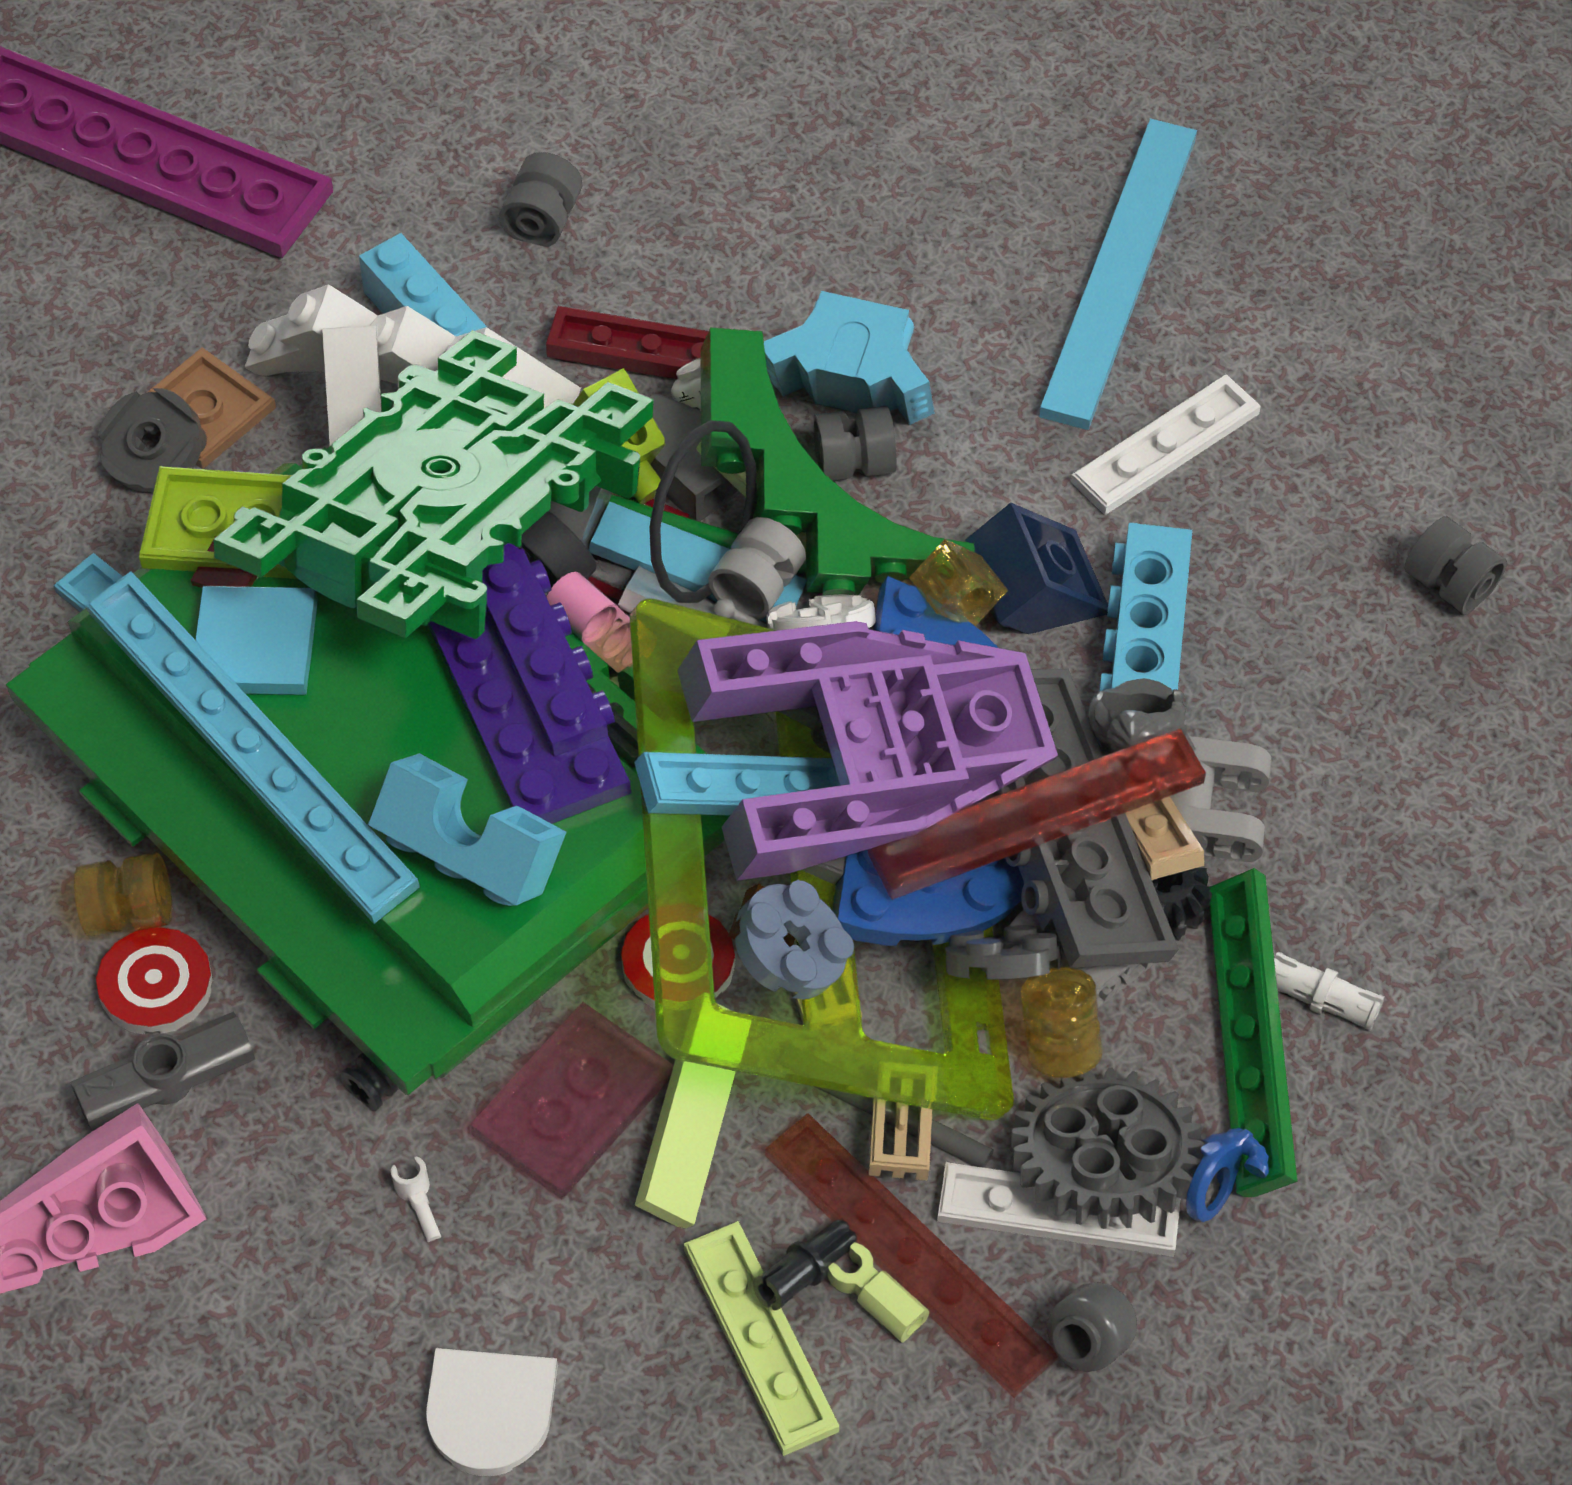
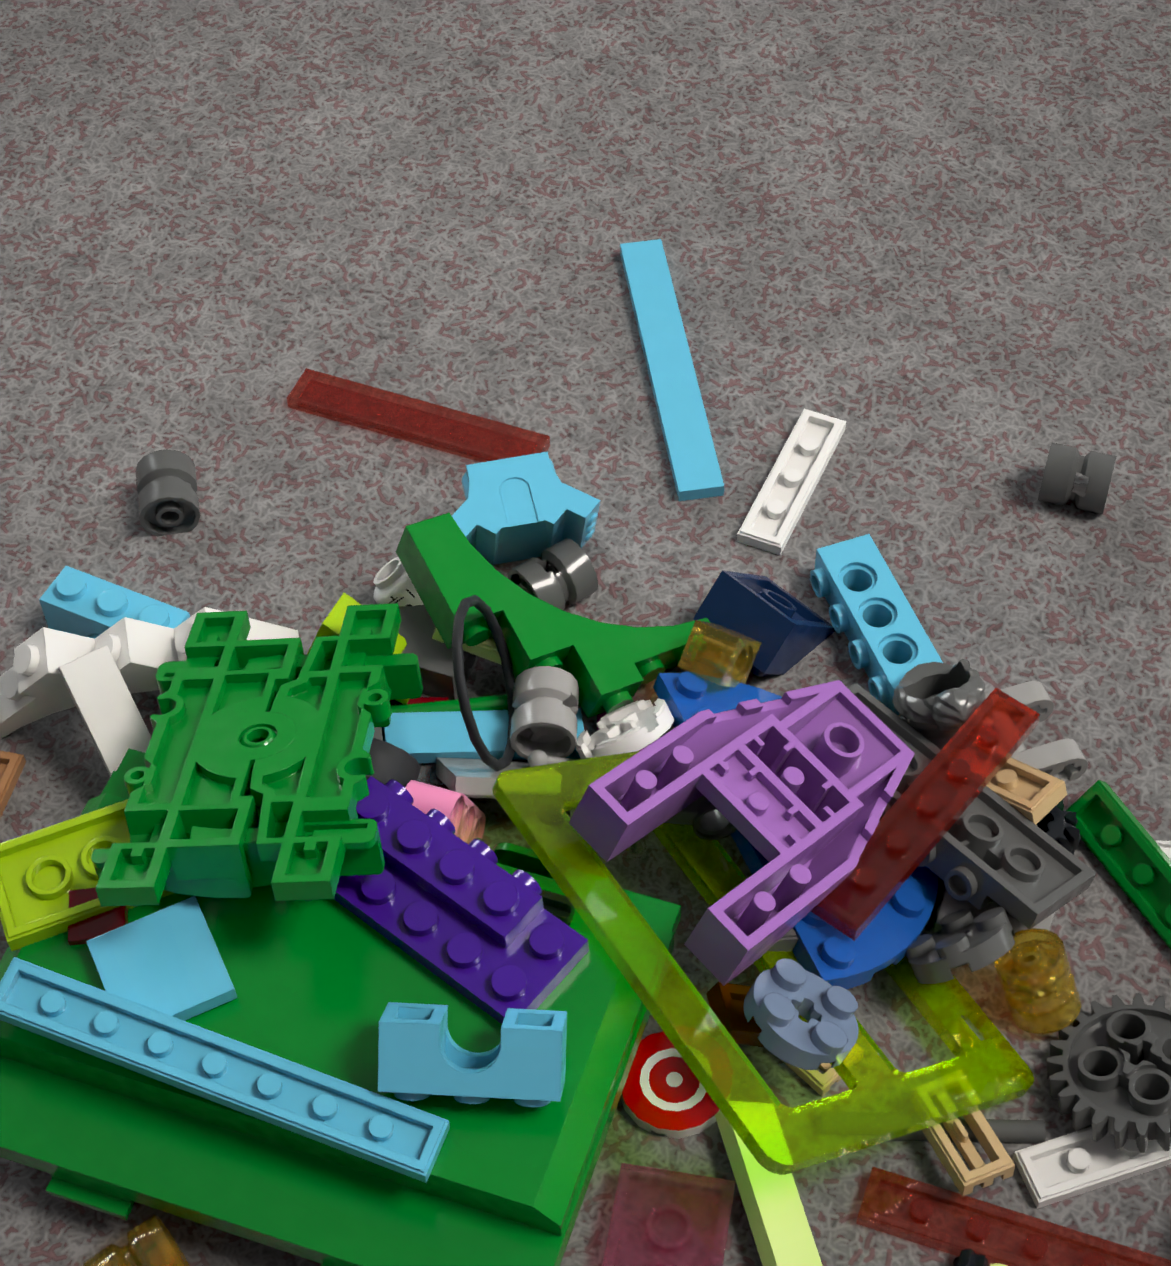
camera: 25 degrees left, 5 degrees down
dark red plate [546,306,708,379] -> none
medium azure tile [634,752,840,815] -> none
none -> clear red tile [287,368,550,462]

